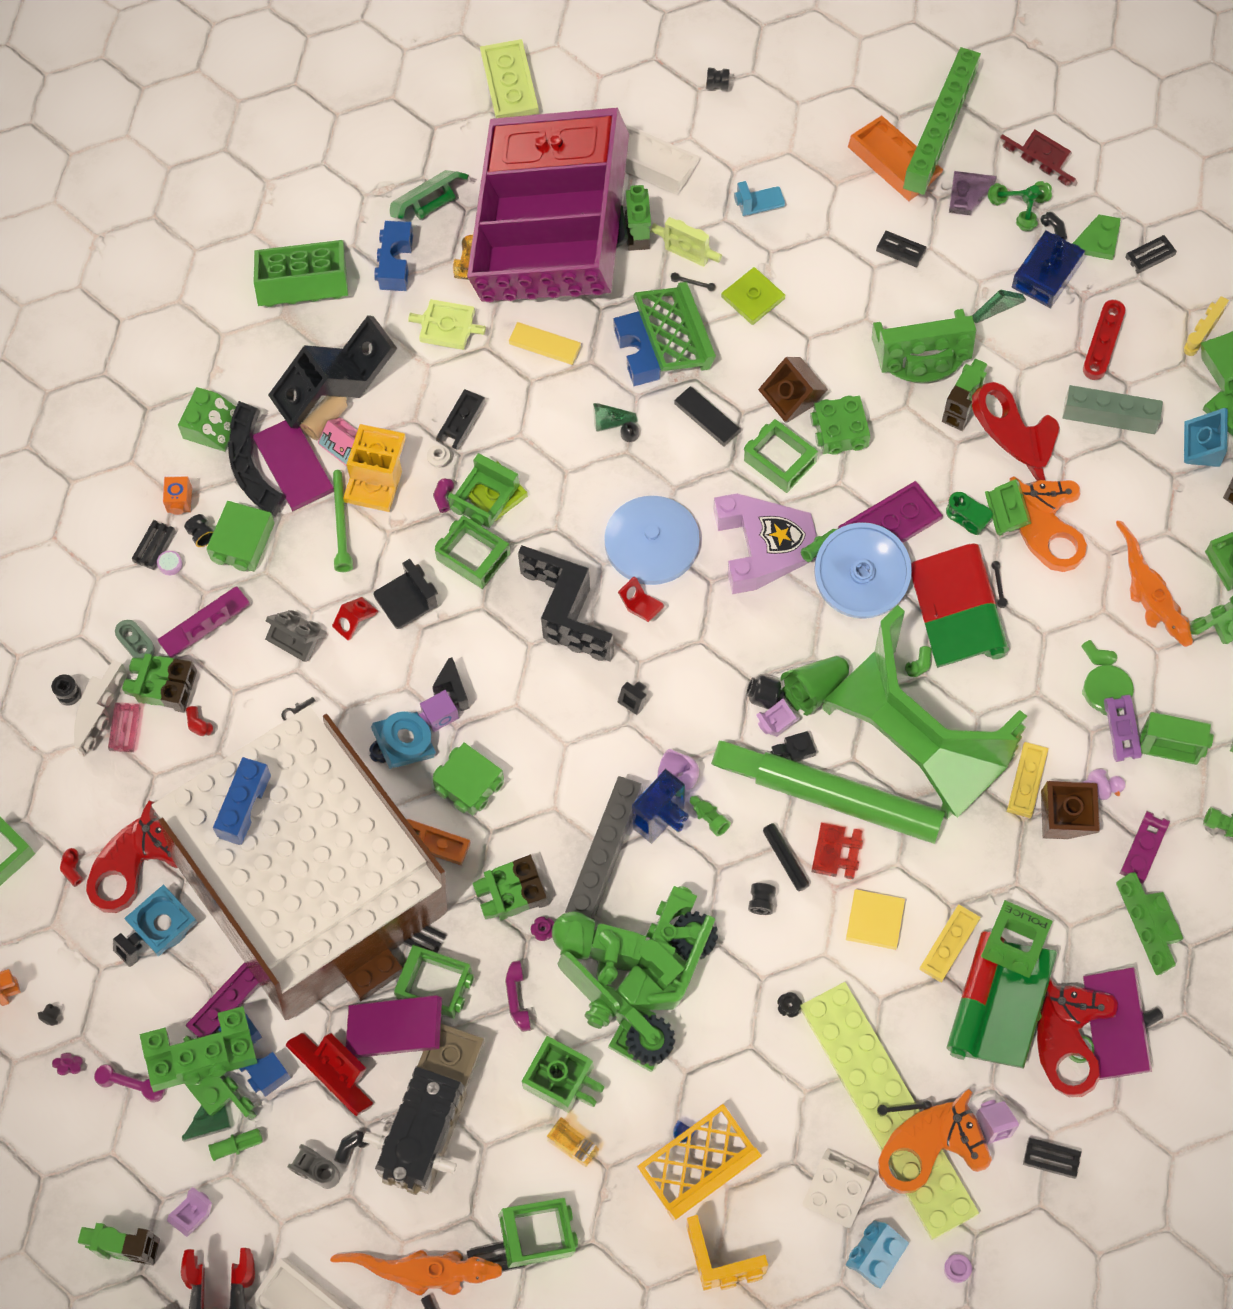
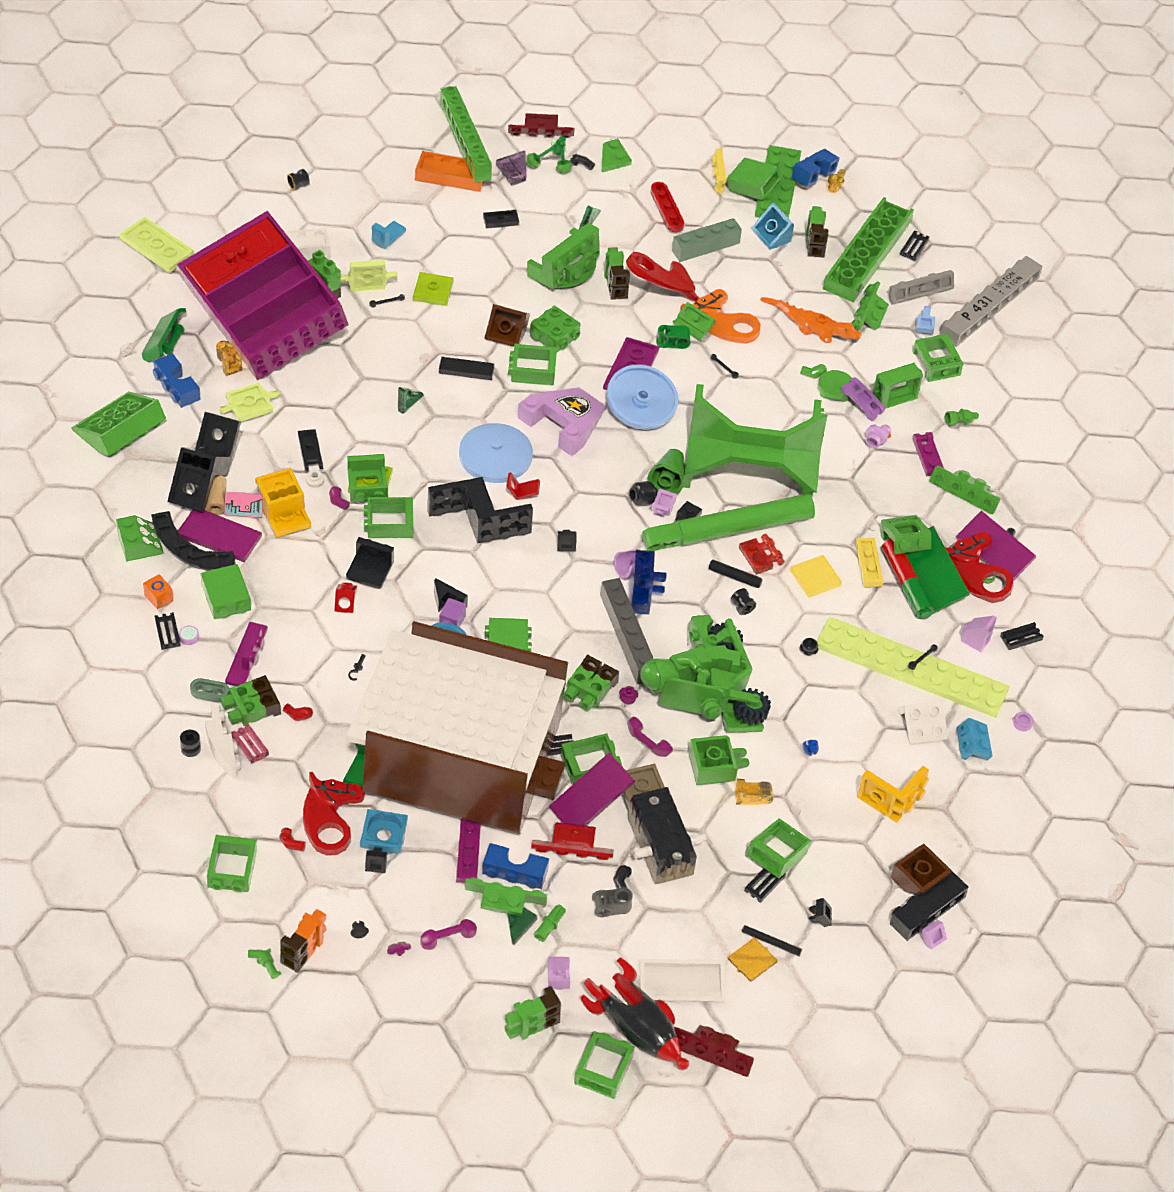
camera: 45 degrees left, 15 degrees down
bright green bracket [139,1006,258,1092] -> none
black wheel [184,514,214,547] -> none
blue arch [213,757,271,845] -> none
dark grey bracket [265,610,327,662] -> none
orange animal [330,1250,502,1296] -> none
bright green piece [333,469,353,573] -> none
light yellow tile [509,322,581,365] -> none
blue arch [613,311,661,387] -> none
black hinge [620,421,639,442] -> none
bright green fence [633,282,716,371] -> none
yellow fence [637,1104,762,1221] -> none
bright green piece [690,796,731,837] -> none
bright green axle [801,529,837,562] -> none
orange animal [877,1089,992,1194] -> none
door [911,543,1009,668] -> none
light yellow tile [1006,742,1049,818] -> none
clear blue piece [1011,230,1085,309] -> none
reddish brown slope [1041,781,1100,840] -> none
black tile [1125,235,1177,274] -> none

